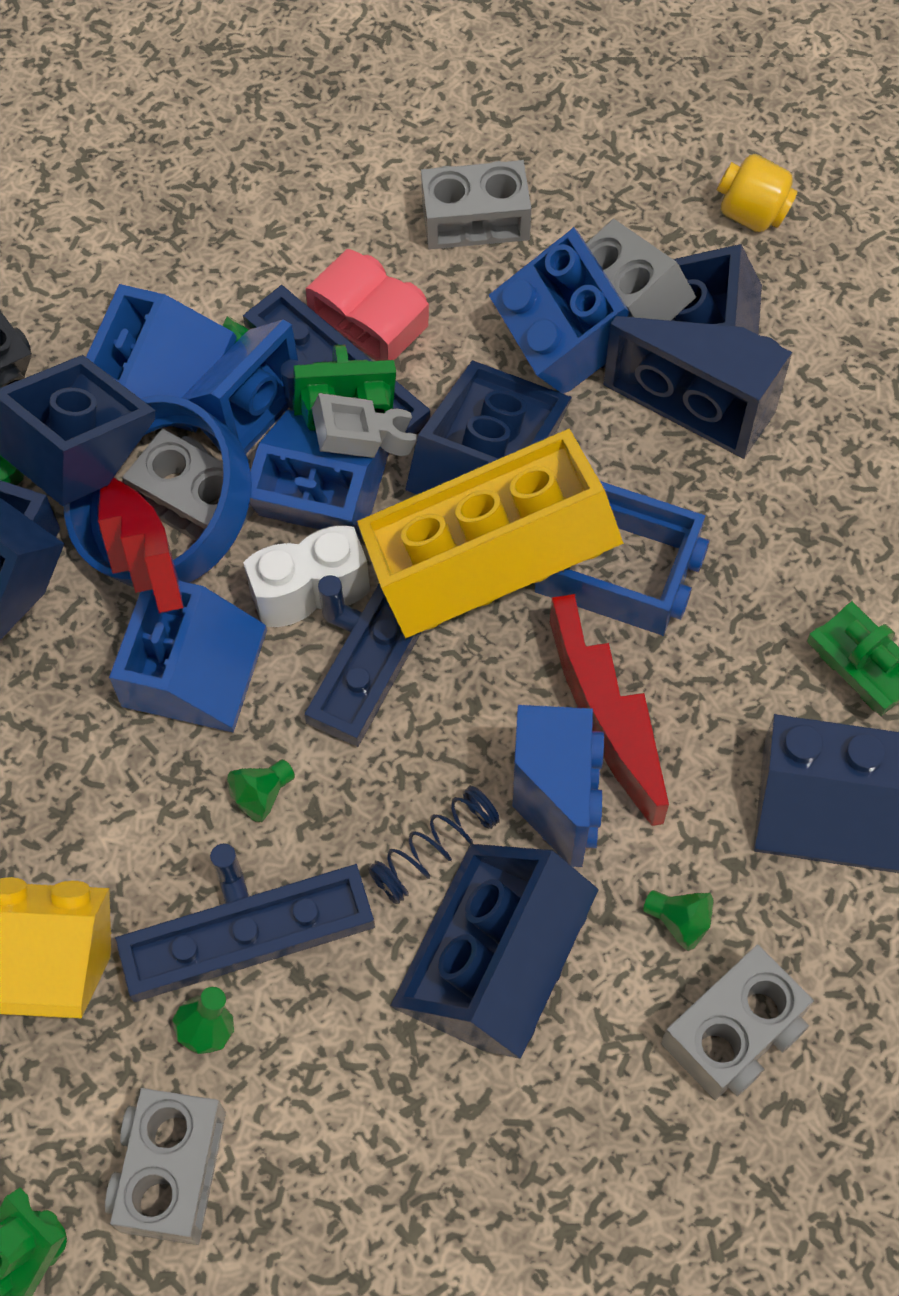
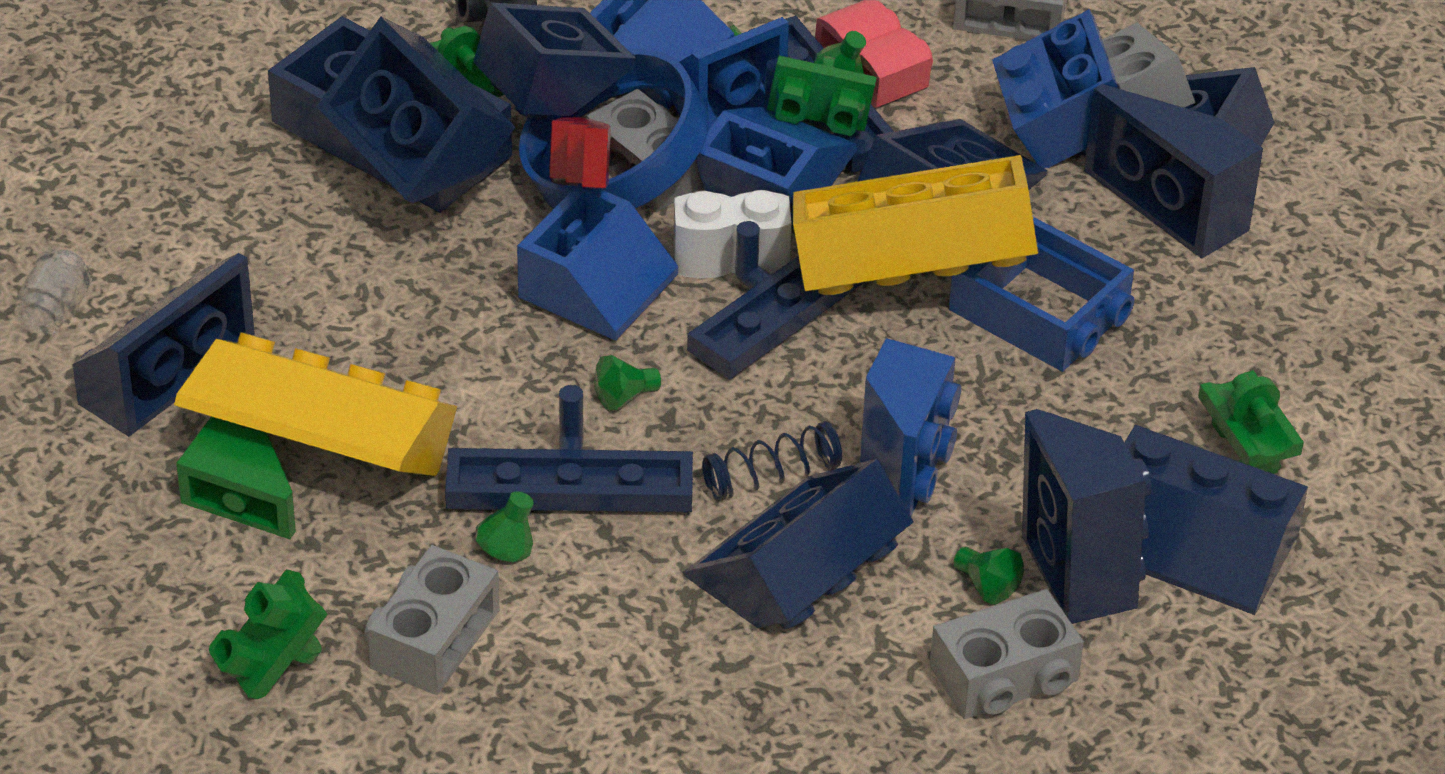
camera: 15 degrees right, 20 degrees down
light grey plate [312,393,417,458] -> none
red slope [549,594,669,826] -> none
yellow head [716,154,798,232] -> none
none -> green rock [814,31,866,74]
none -> dark blue slope [1022,409,1152,624]

